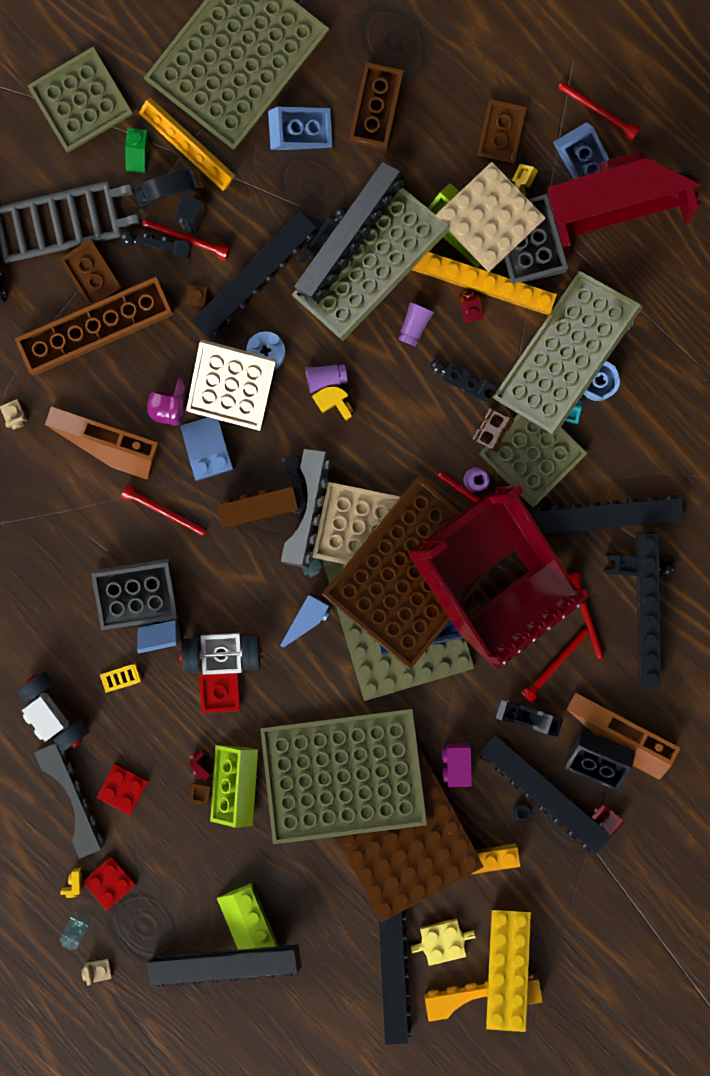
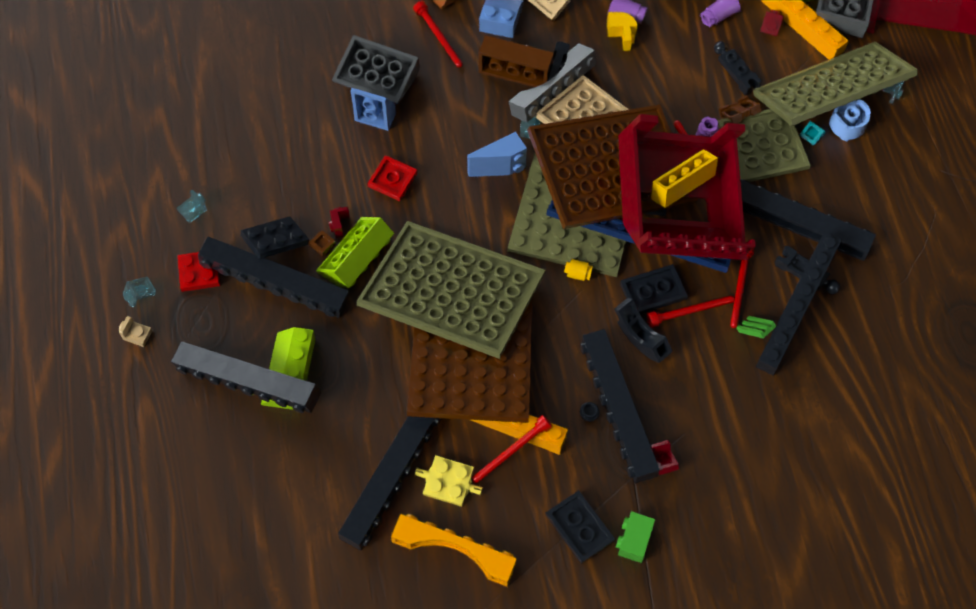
camera: 30 degrees right, 25 degrees down
brick [18,671,90,752] -> none
dark grey arch [34,743,104,859] -> none
yellow bracket [61,868,83,898] -> none
red plate [96,763,149,815] -> none
yellow slope [100,663,142,693] -> none
brick [179,633,263,675] -> none
magenta brick [442,743,472,787] -> none
yellow brick [486,910,531,1032] -> none
black brick [564,729,636,791] -> none
dark orange wedge [567,692,681,780] -> none
none -> clear light blue bracket [177,190,207,223]
none -> black brick [198,236,349,318]
none -> black plate [240,216,309,259]
none -> red piece [472,415,553,483]
none -> black plate [545,490,615,564]
none -> yellow brick [564,259,593,281]
none -> bright green brick [616,511,655,563]
none -> black plate [620,264,688,314]
none -> yellow brick [651,149,718,208]
none -> bright green tile [736,316,776,338]

